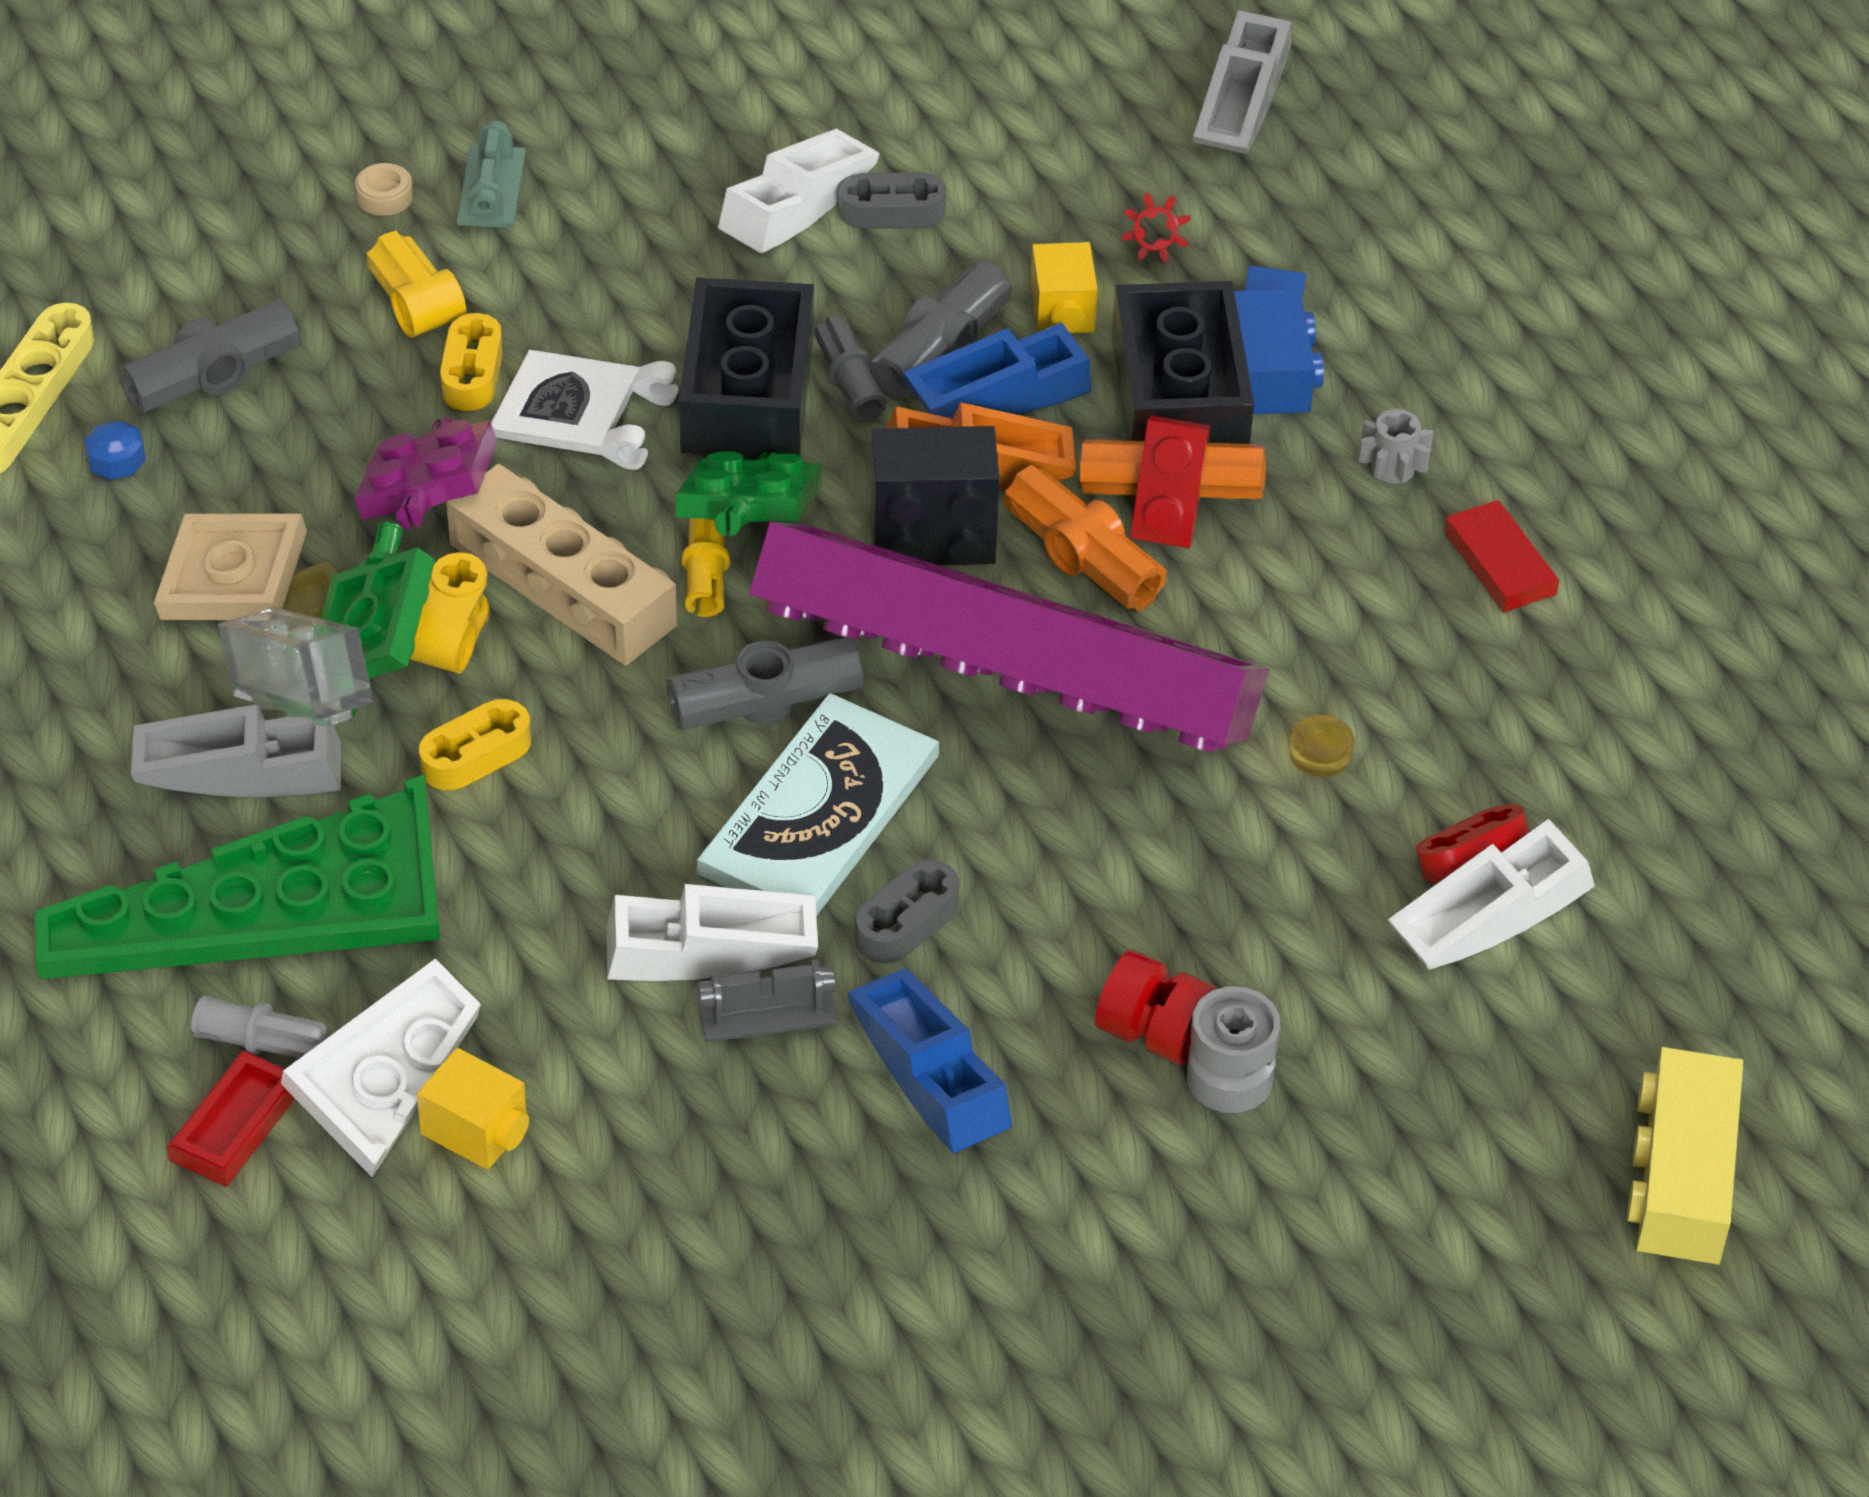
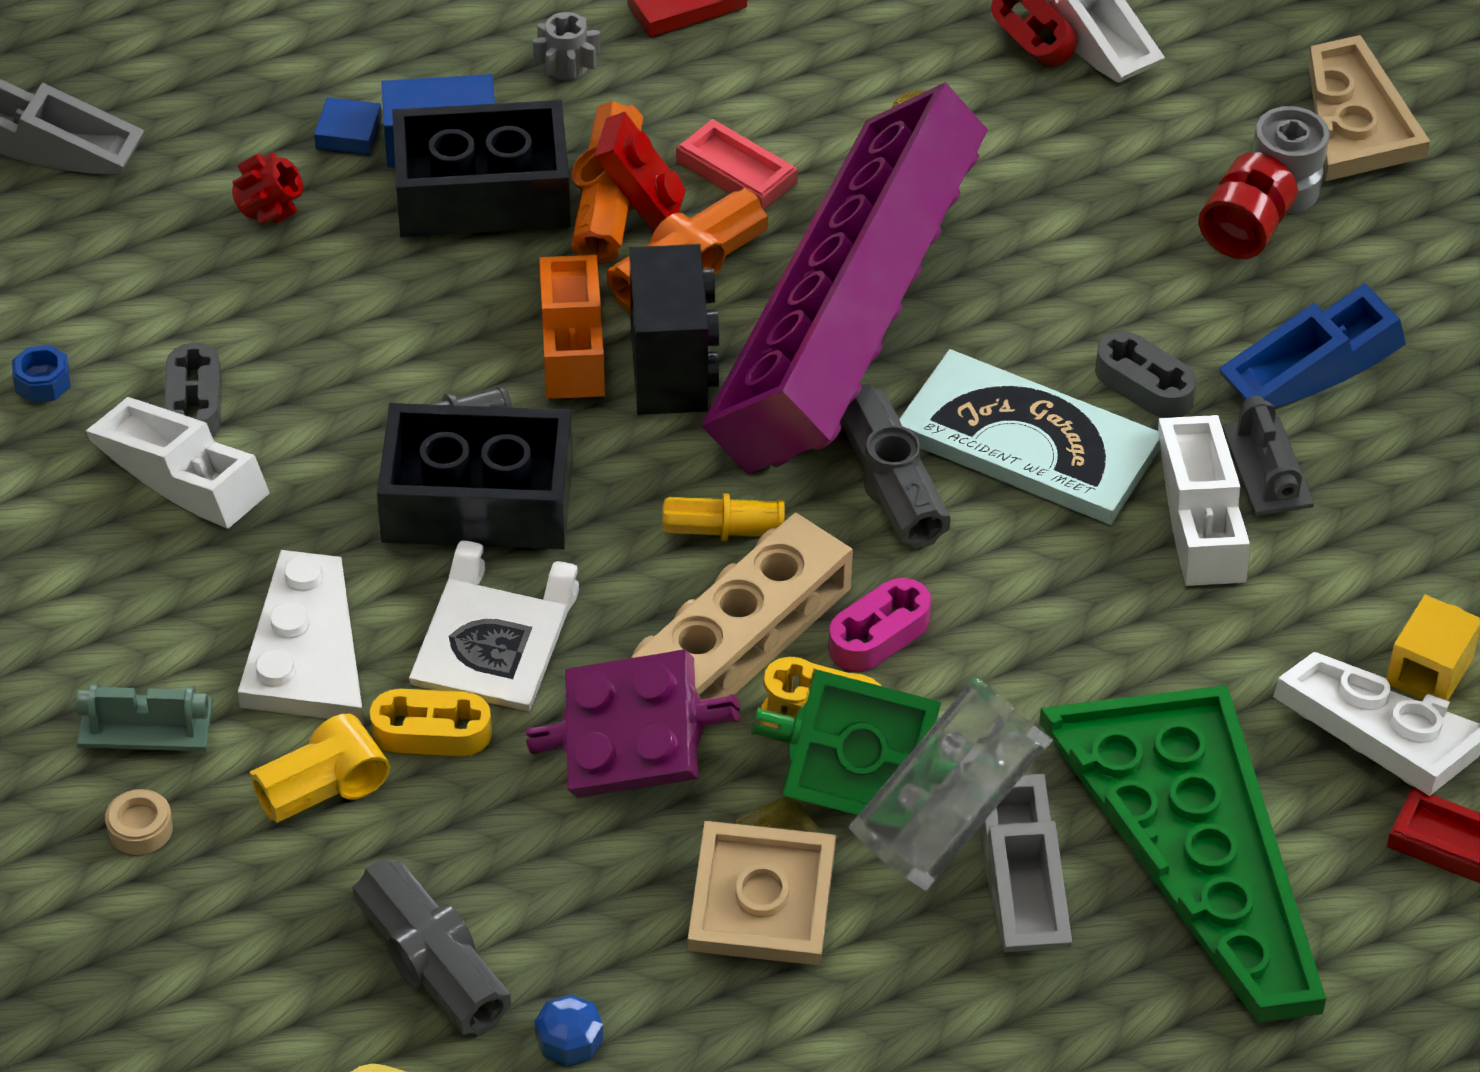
camera: 90 degrees left, 0 degrees up
light grey axle [191,995,328,1059] -> none
yellow beam [419,699,531,791] -> none
green plate [676,451,821,536] -> none
dark grey piece [870,259,1012,402] -> none
blue slope [903,322,1092,418] -> none
yellow brick [1030,242,1098,333] -> none
none -> blue tile [12,345,71,403]
none -> white wing [238,550,364,723]
none -> coral tile [676,119,798,210]
none -> dark pink beam [828,578,931,672]
none -> tan wing [1308,35,1430,181]

